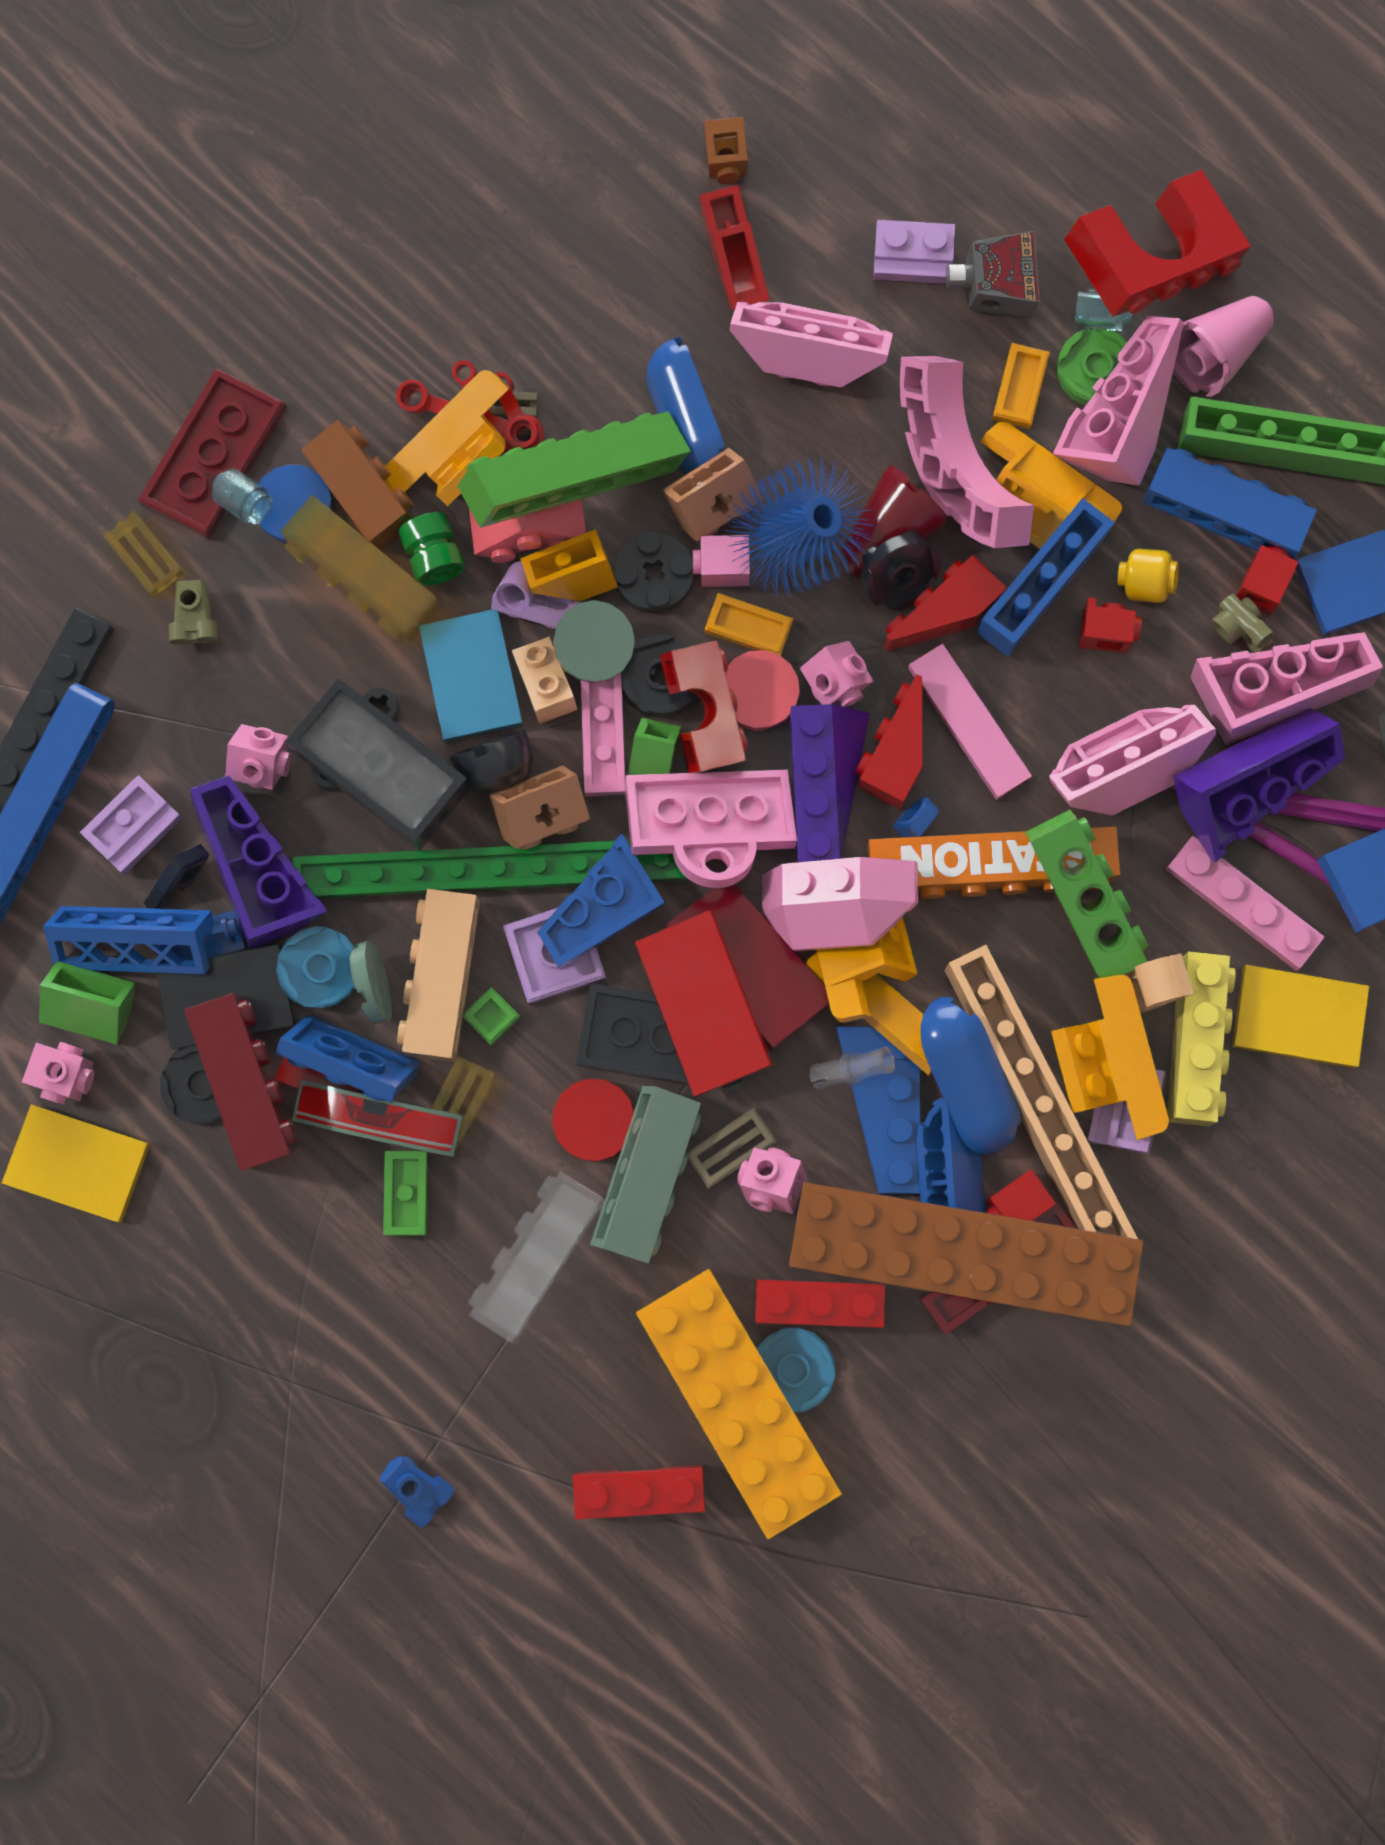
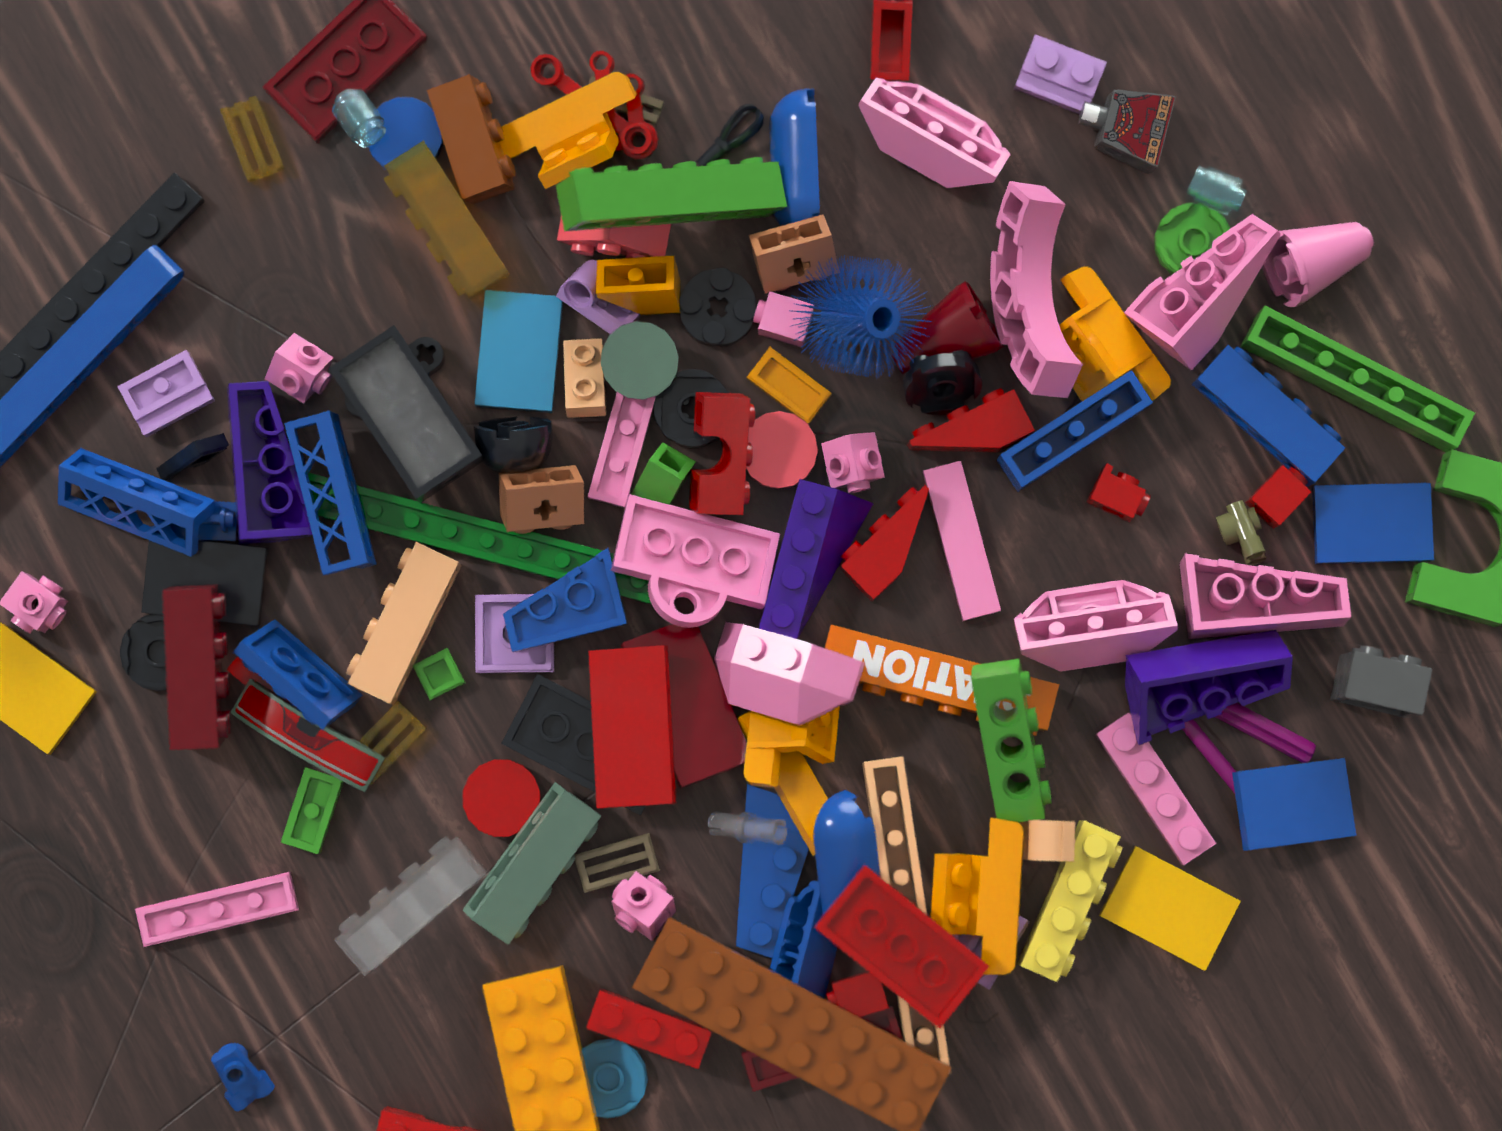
camera: 10 degrees right, 5 degrees up
bright green brick [39,961,135,1045] -> none
olive plate [169,580,218,646] -> none
dark azure tile [276,926,354,1009] -> none
sand green tile [350,941,393,1025] -> none
green wheel [398,512,466,586] -> none
blue tile [893,797,939,837] -> none
light orange tile [992,343,1050,430] -> none
red arch [1064,169,1251,317] -> none
yellow head [1118,549,1179,603] -> none
none -> bright pink tile [135,872,299,947]
none -> blue fence [284,411,377,576]
none -> black piece [696,104,764,166]
none -> red plate [814,864,990,1029]

